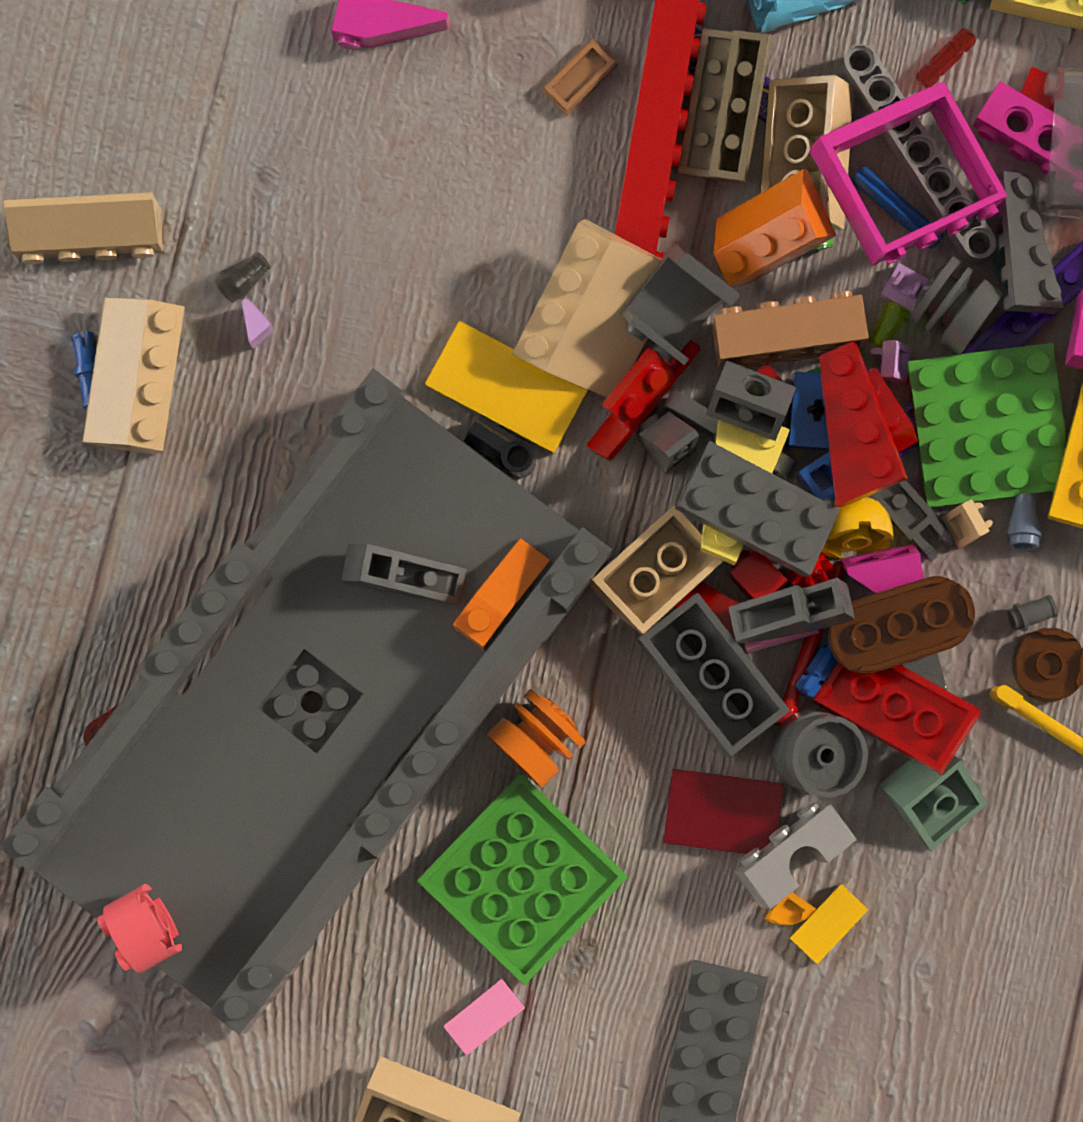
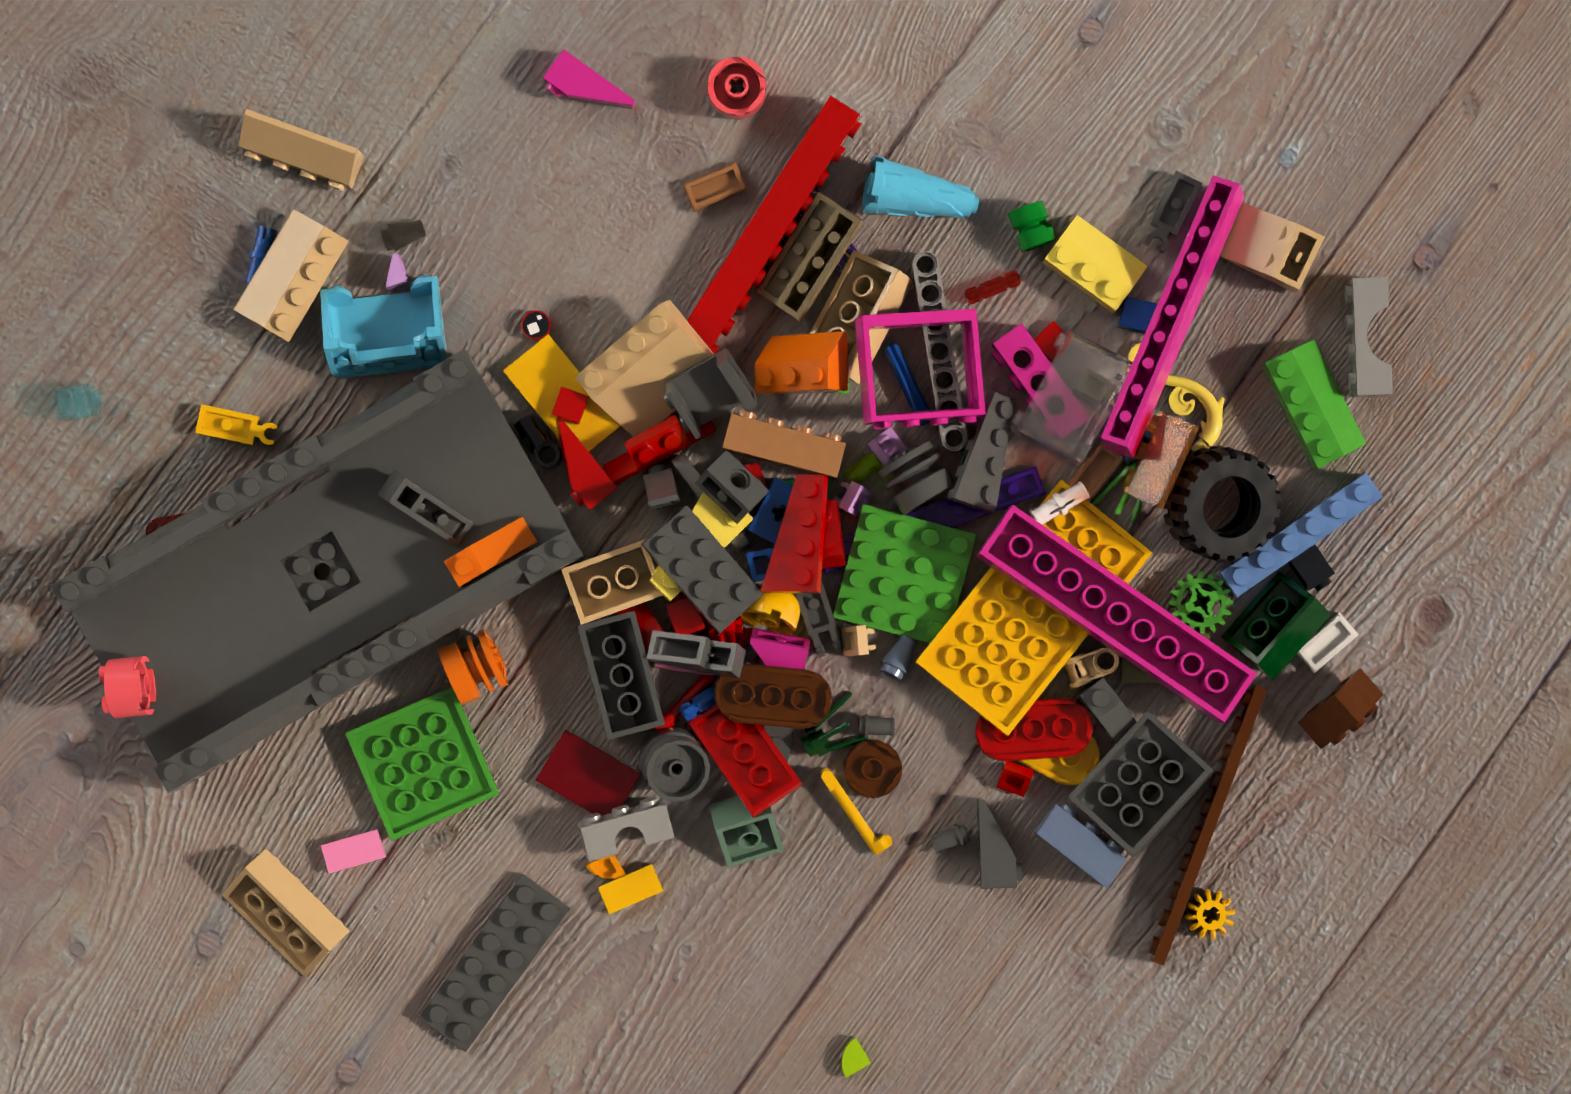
camera: 20 degrees right, 5 degrees up
none -> yellow plate [195,404,279,446]
none -> medium azure windscreen [320,276,447,378]
none -> black tile [521,310,551,340]
none -> red tile [551,386,589,424]
none -> red slope [555,416,617,510]
none -> dark green plant [800,692,868,757]

